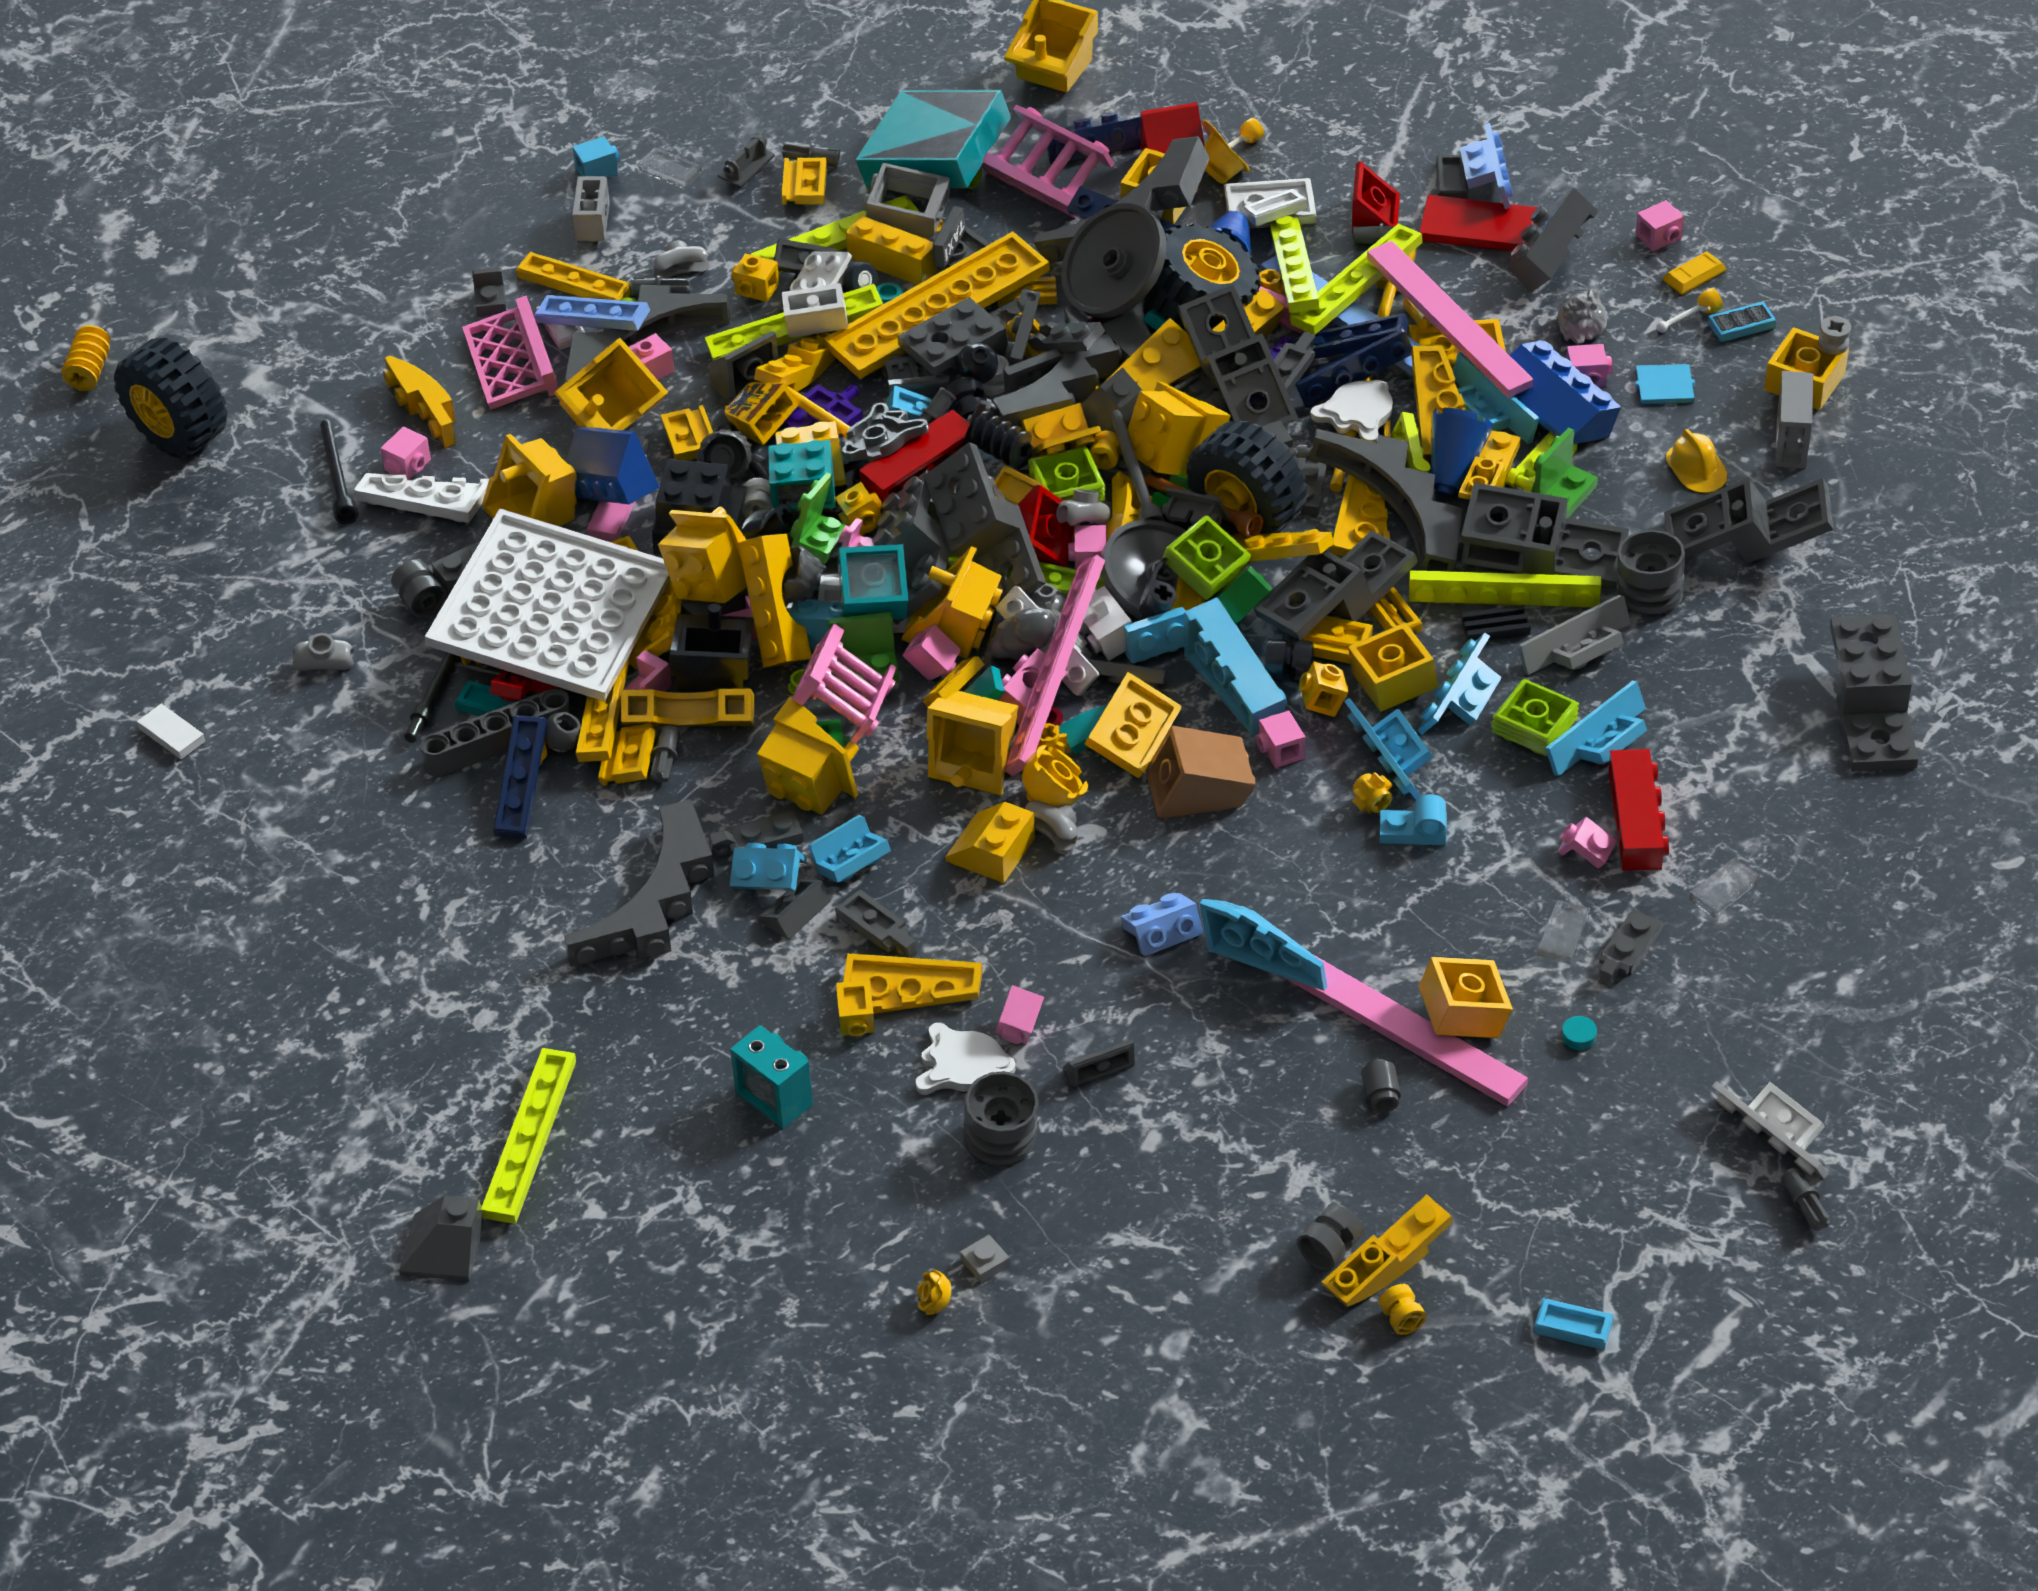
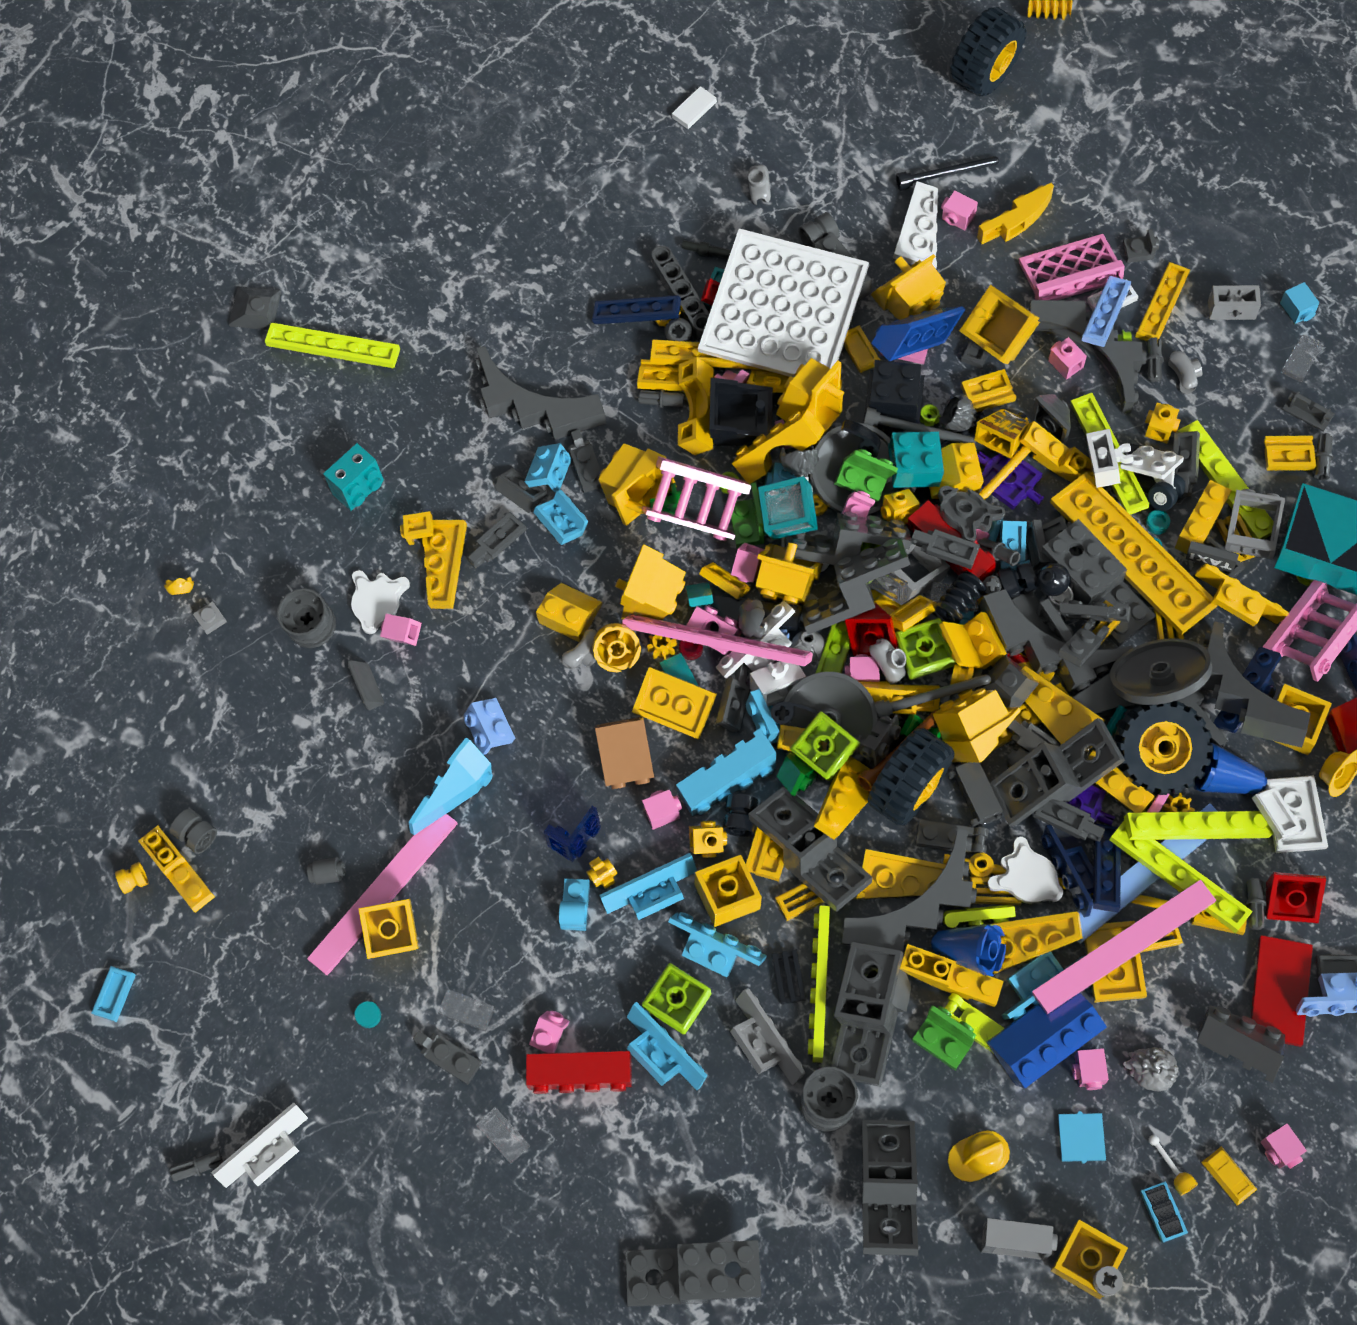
camera: 95 degrees right, 20 degrees up
none -> clear blue bracket [543,805,601,862]
none -> dark grey piece [863,407,974,443]
none -> dark grey hinge [911,529,980,569]
none -> yellow bracket [1195,564,1289,626]

